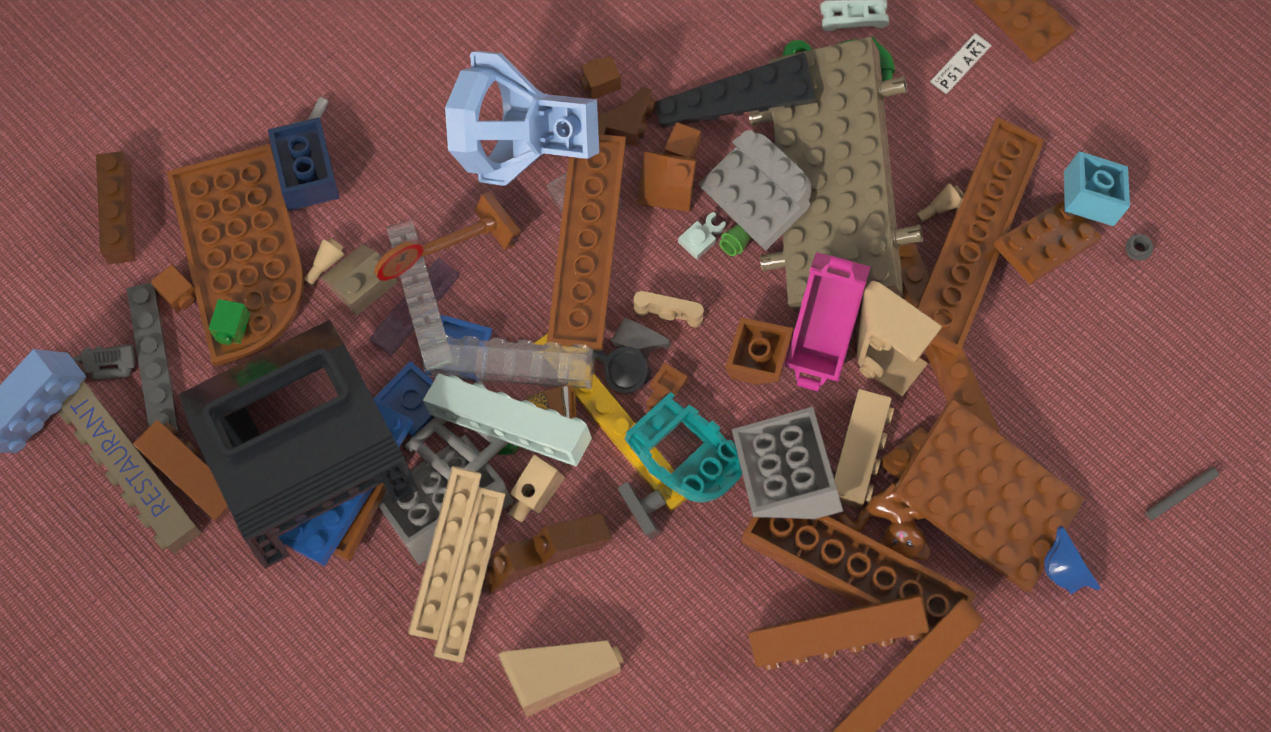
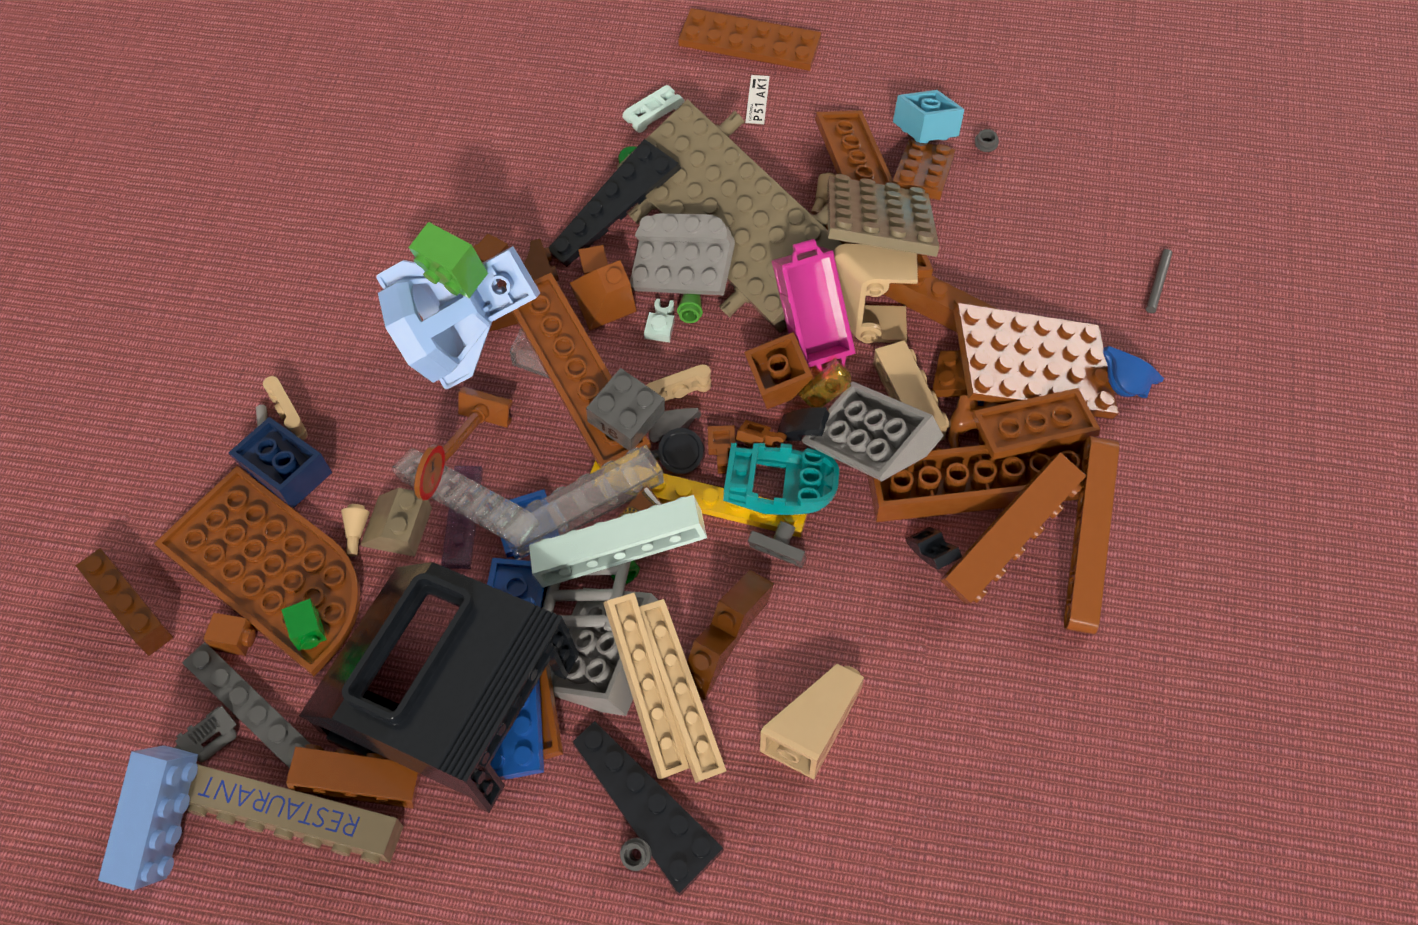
camera: 35 degrees left, 10 degrees down
tan torso [508,455,565,523] -> none
none -> tan plate [263,376,307,440]
none -> bright green brick [408,222,488,298]
none -> black wing [572,721,724,896]
none -> dark grey brick [586,368,665,452]
none -> dark grey plate [620,838,652,871]
none -> dark orange plate [736,420,787,448]
none -> black slope [777,407,830,441]
none -> clear yellow leg [798,358,851,408]
none -> dark tan plate [827,174,939,257]
none -> black slope [905,527,962,570]
none -> dark orange plate [973,388,1101,460]

